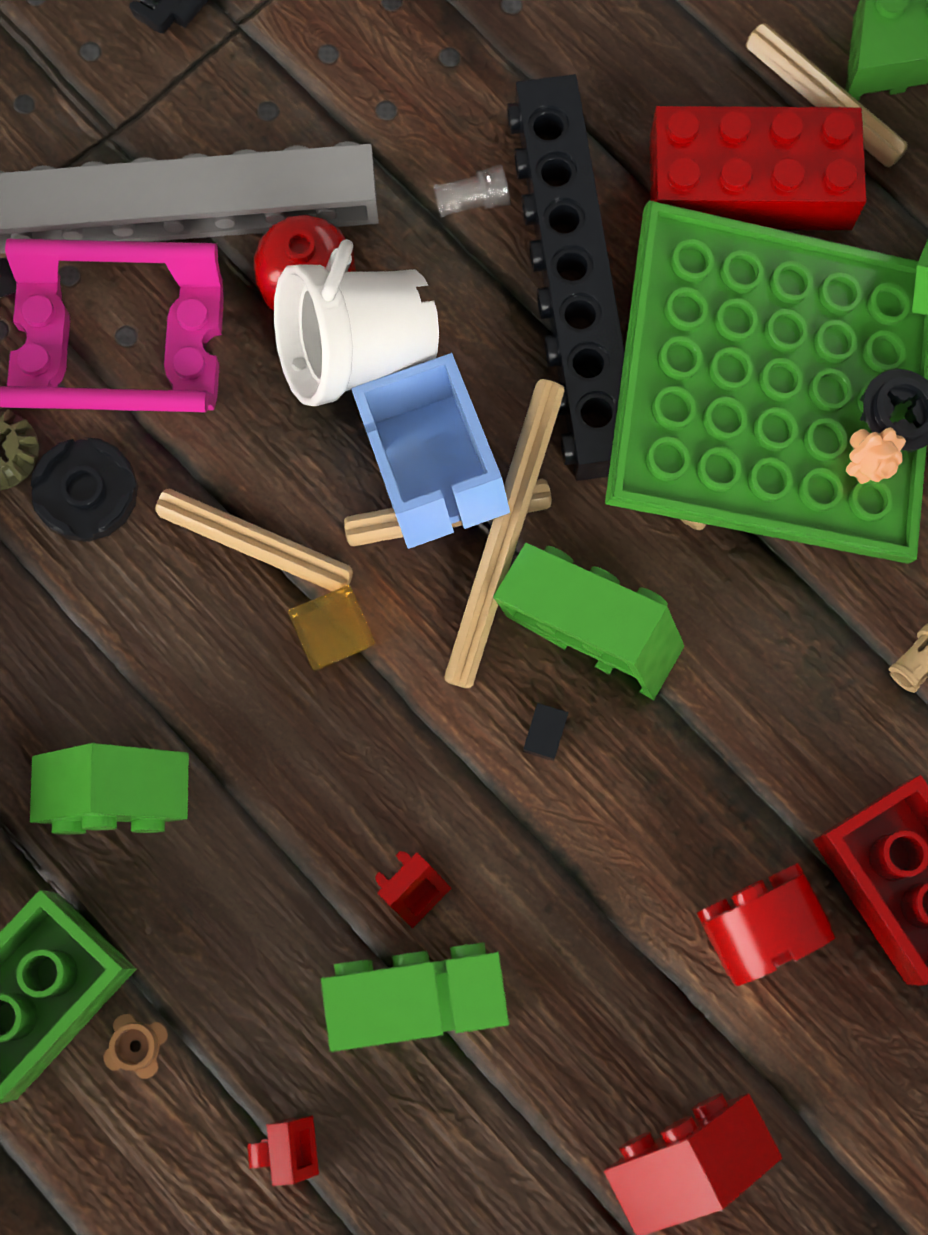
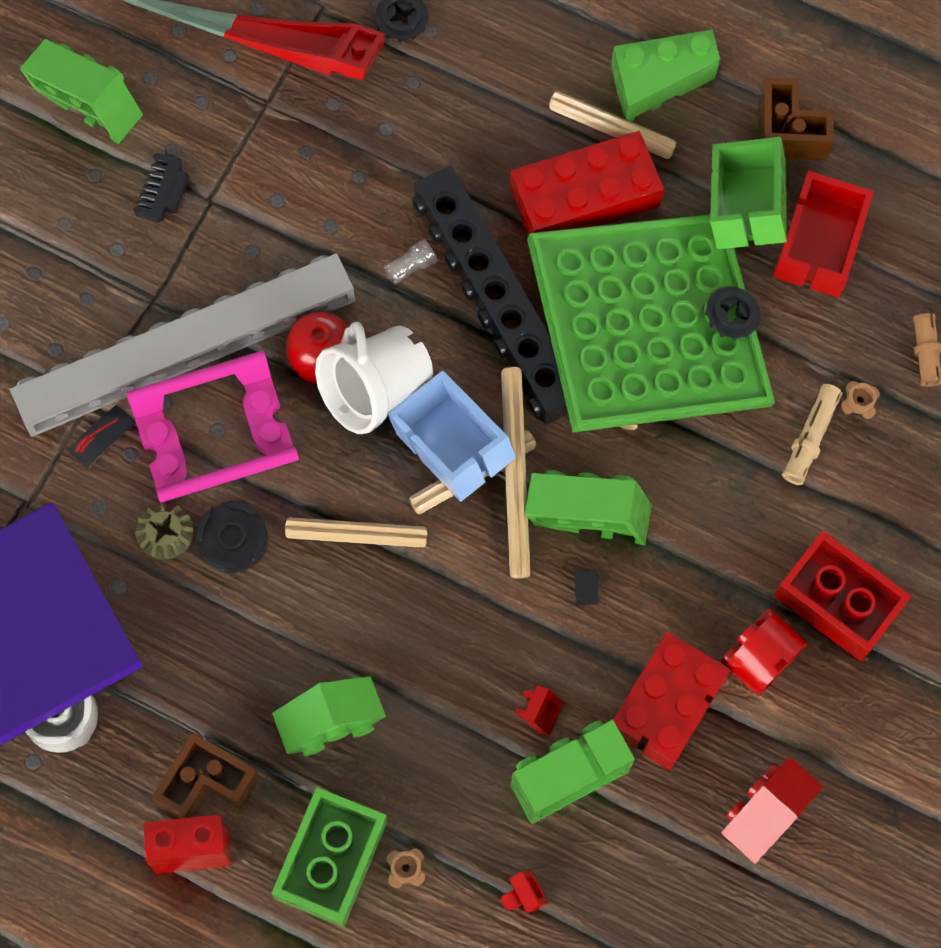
camera: 25 degrees left, 5 degrees down
clear yellow piece [288,584,376,672] -> none
light nougat plant [846,427,906,484] -> none
none -> red piece [613,632,731,771]

